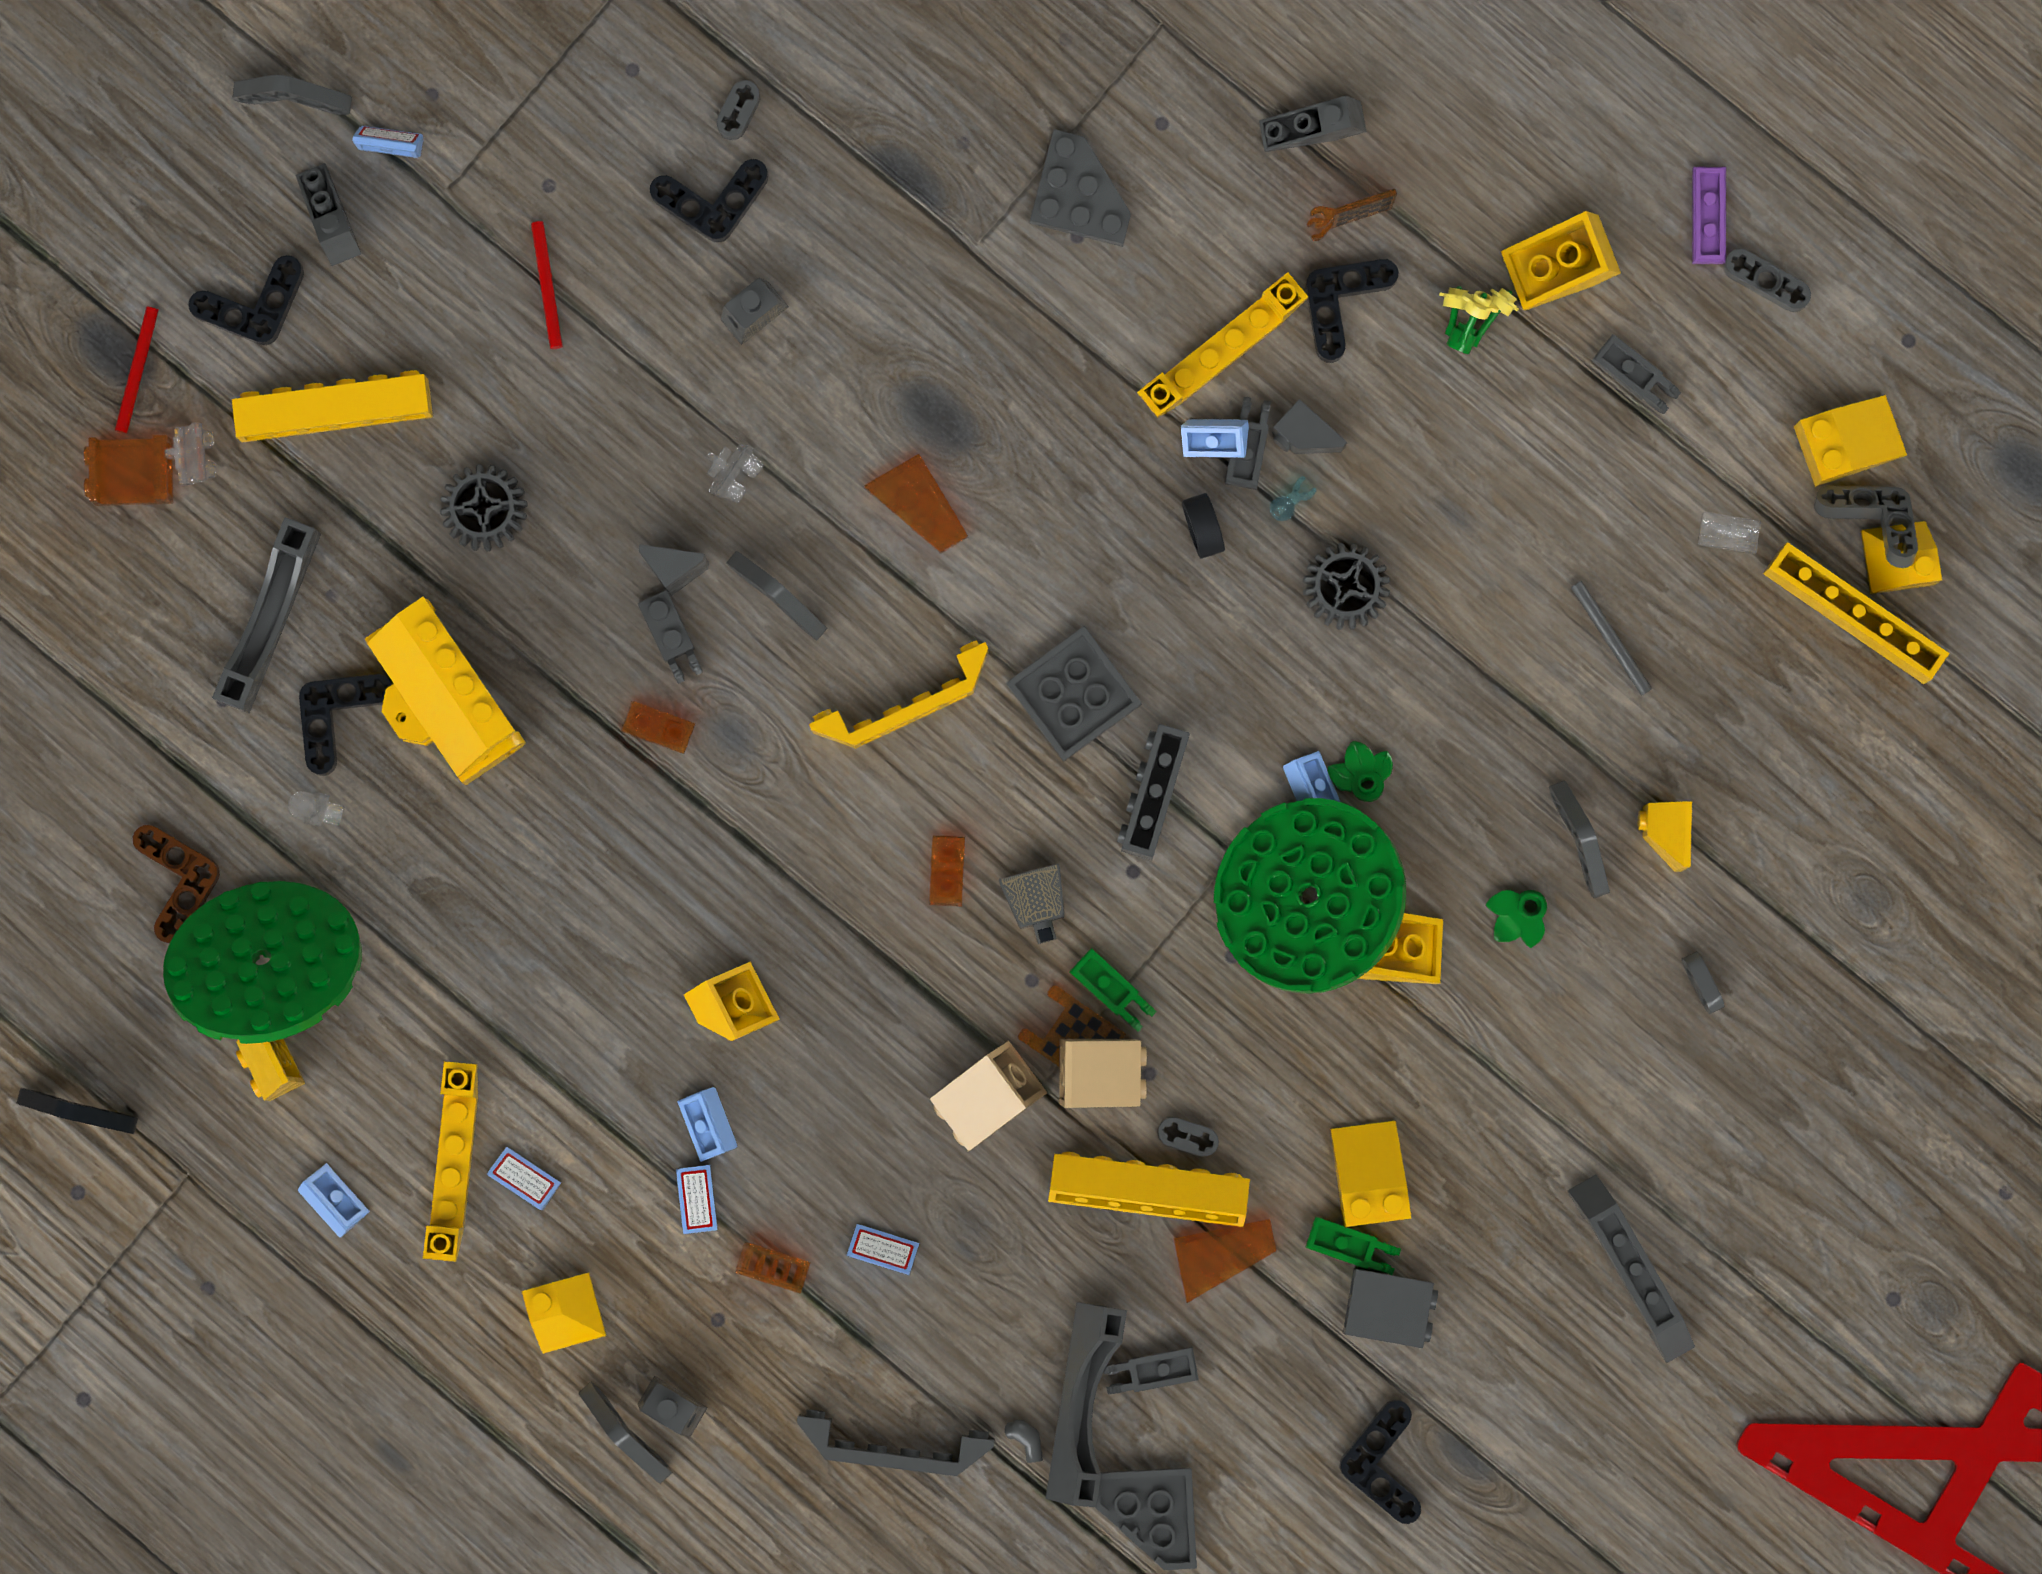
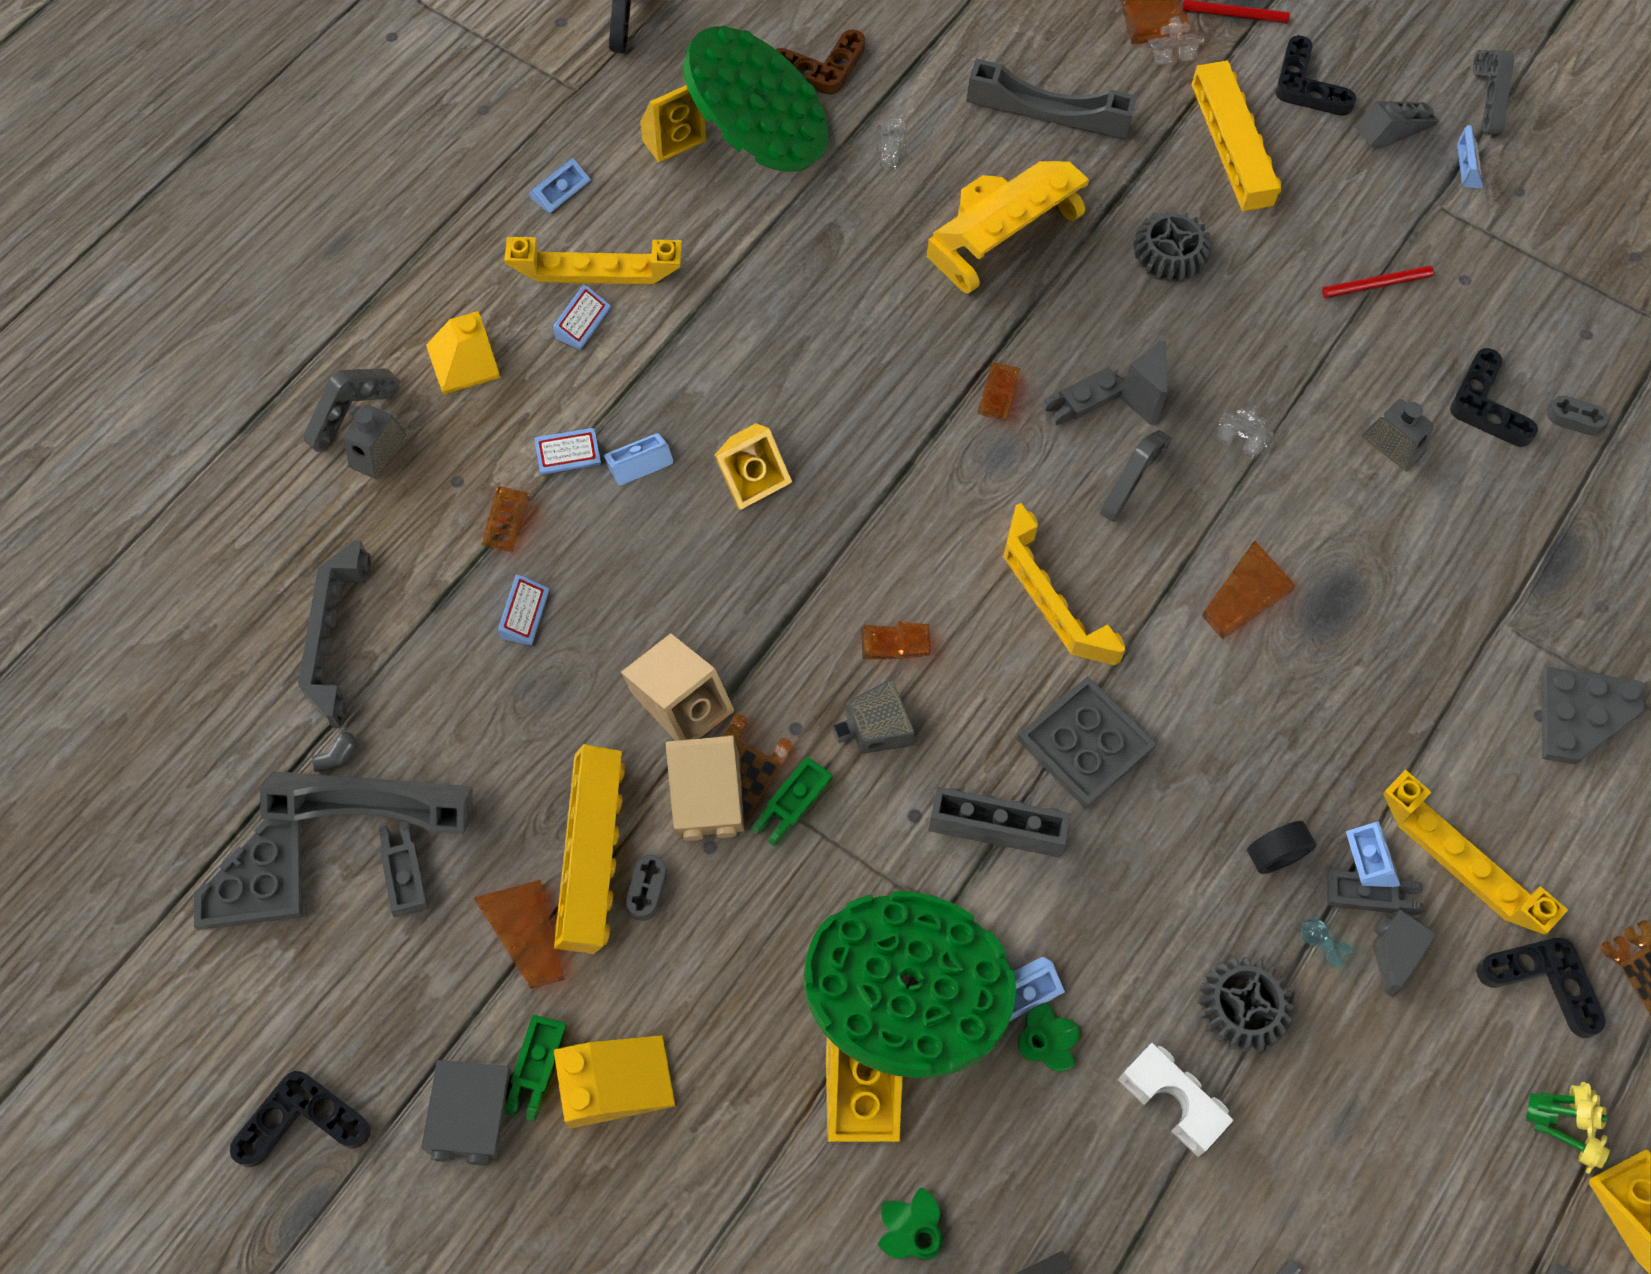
camera: 80 degrees right, 20 degrees down
black beam [299,674,393,776] -> none
none -> white arch [1118,1043,1233,1157]

